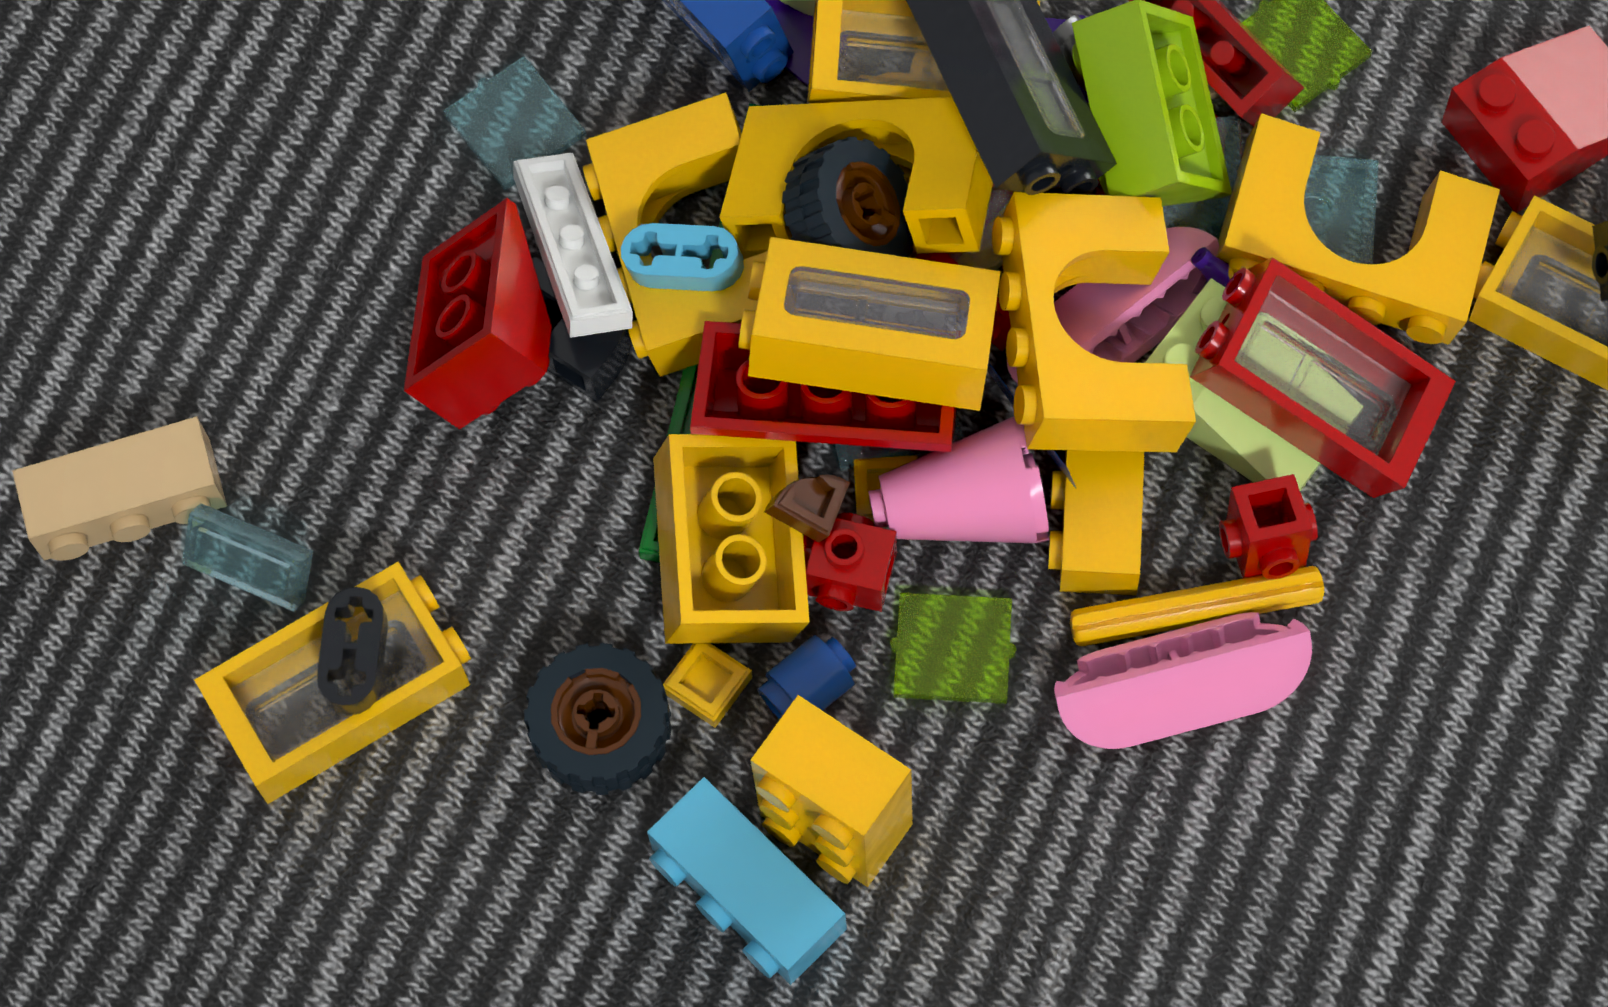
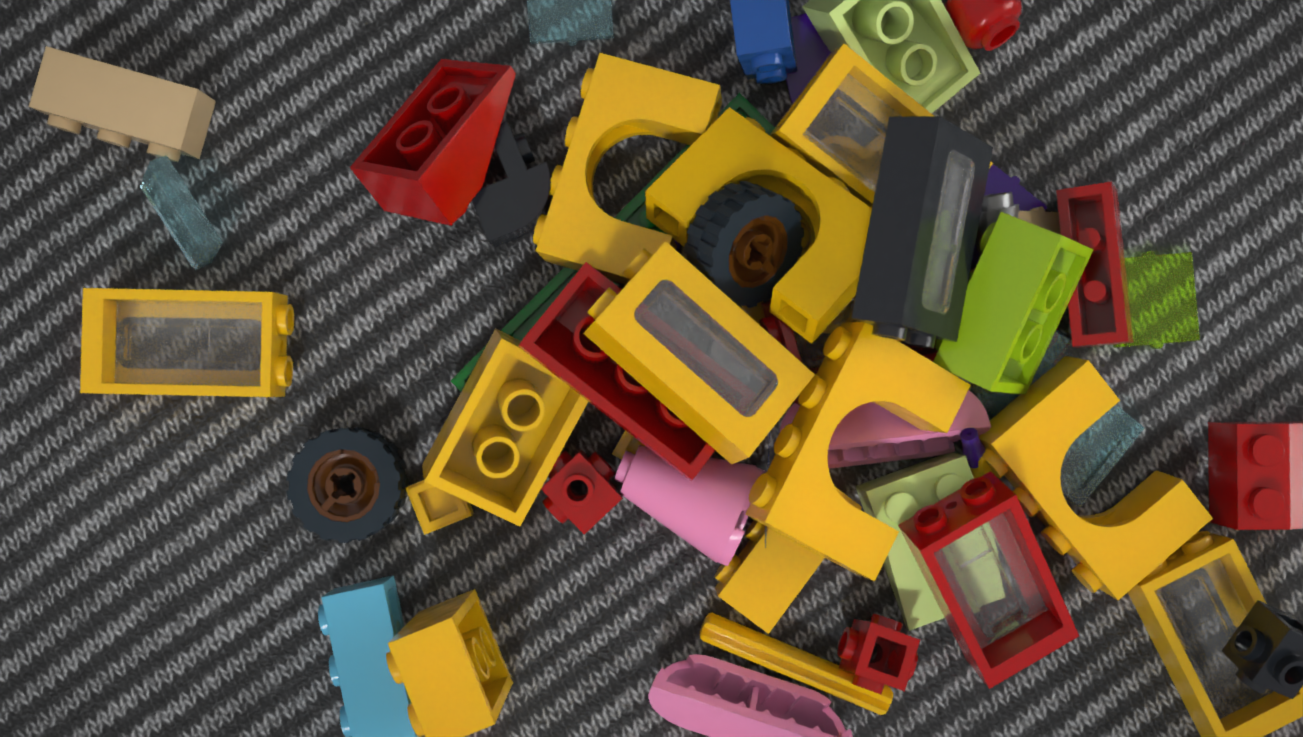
camera: 30 degrees right, 20 degrees up
black beam [317,587,388,715] -> none
white tile [513,153,633,338] -> none
medium azure beam [621,223,744,292] -> none
blue brick [757,635,856,720] -> none
reddish brown tile [764,474,850,543] -> none
clear neon green piece [890,593,1016,704] -> none

